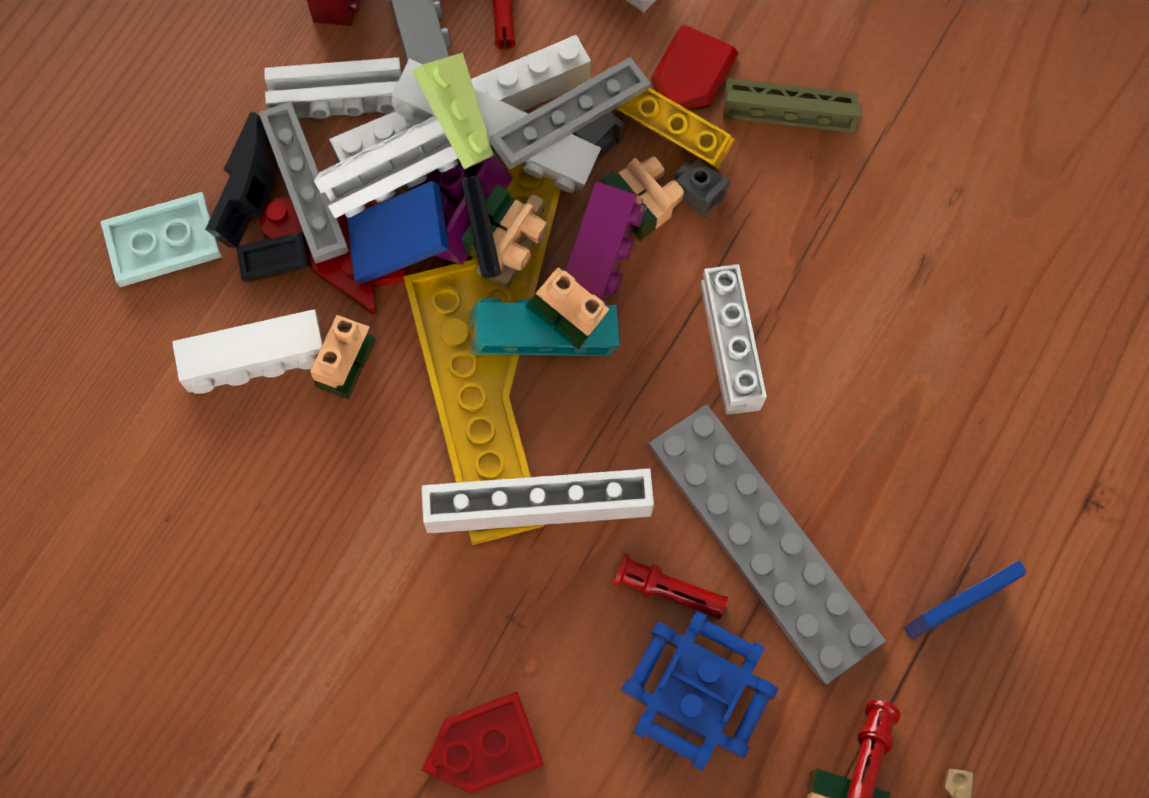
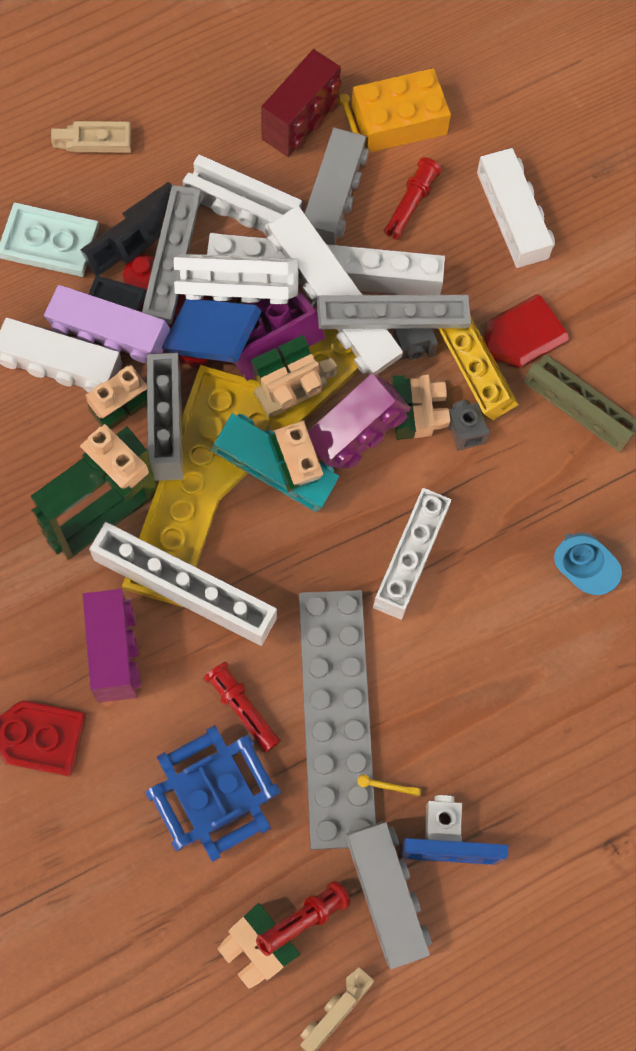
camera: 30 degrees right, 0 degrees up
yellowish green wing [412,53,494,169] -> none
black axle [461,175,501,278] -> none
none -> dark green window [30,426,156,560]
none -> lavender brick [44,285,170,363]
none -> tan hinge [51,121,131,153]
none -> light nougat hips [80,424,151,502]
none -> magenta brick [82,589,141,703]
none -> light grey brick [147,353,183,481]
none -> light grey brick [345,821,432,969]
none -> yellow hinge [357,774,421,796]
none -> white brick [425,795,462,842]
none -> dark azure piece [554,532,622,595]

